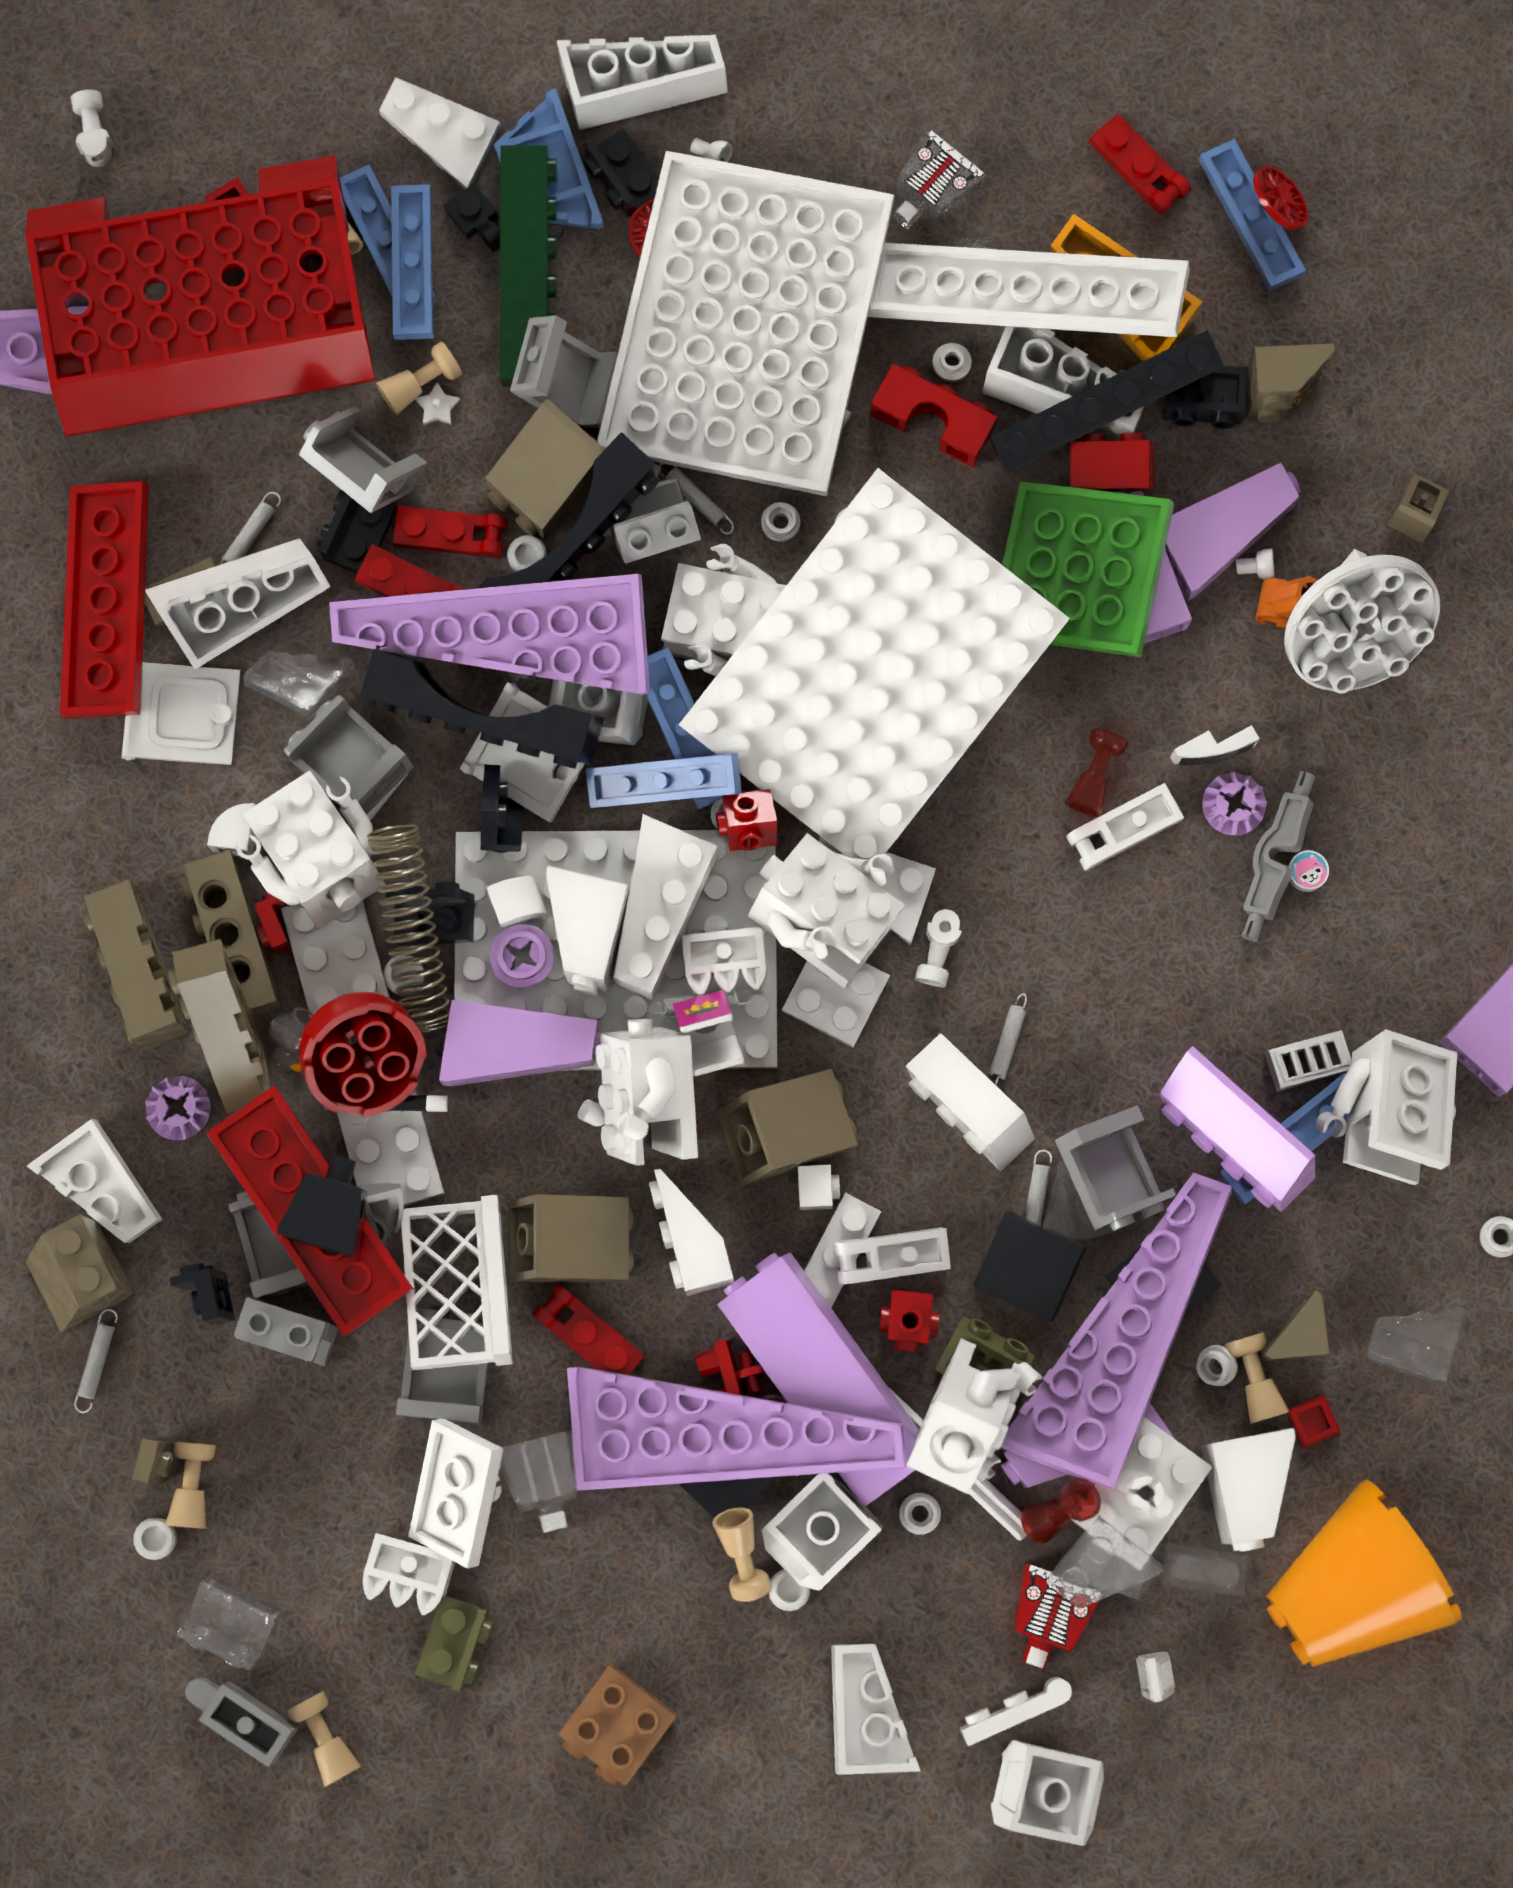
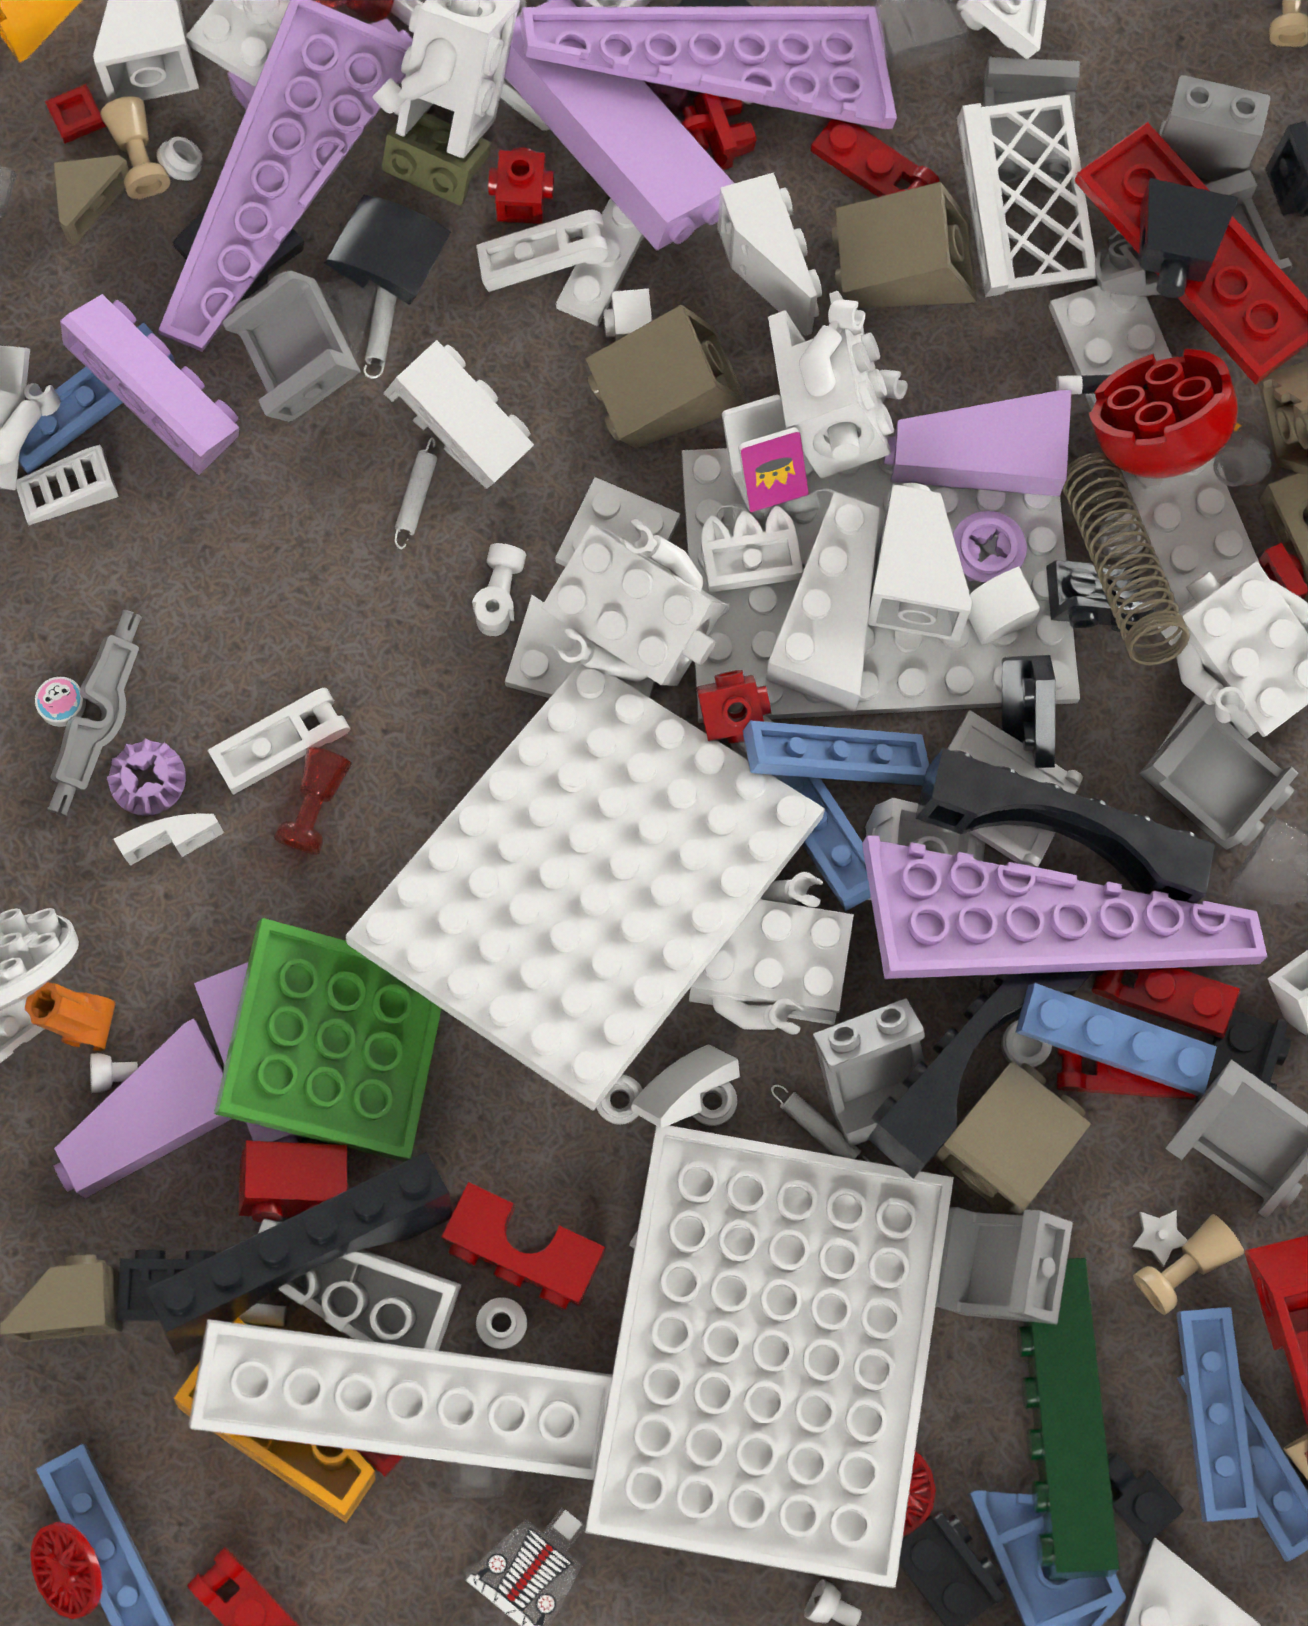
camera: 175 degrees right, 5 degrees down
none -> white slope [631,1044,740,1128]
none -> medium blue plate [1015,983,1217,1095]

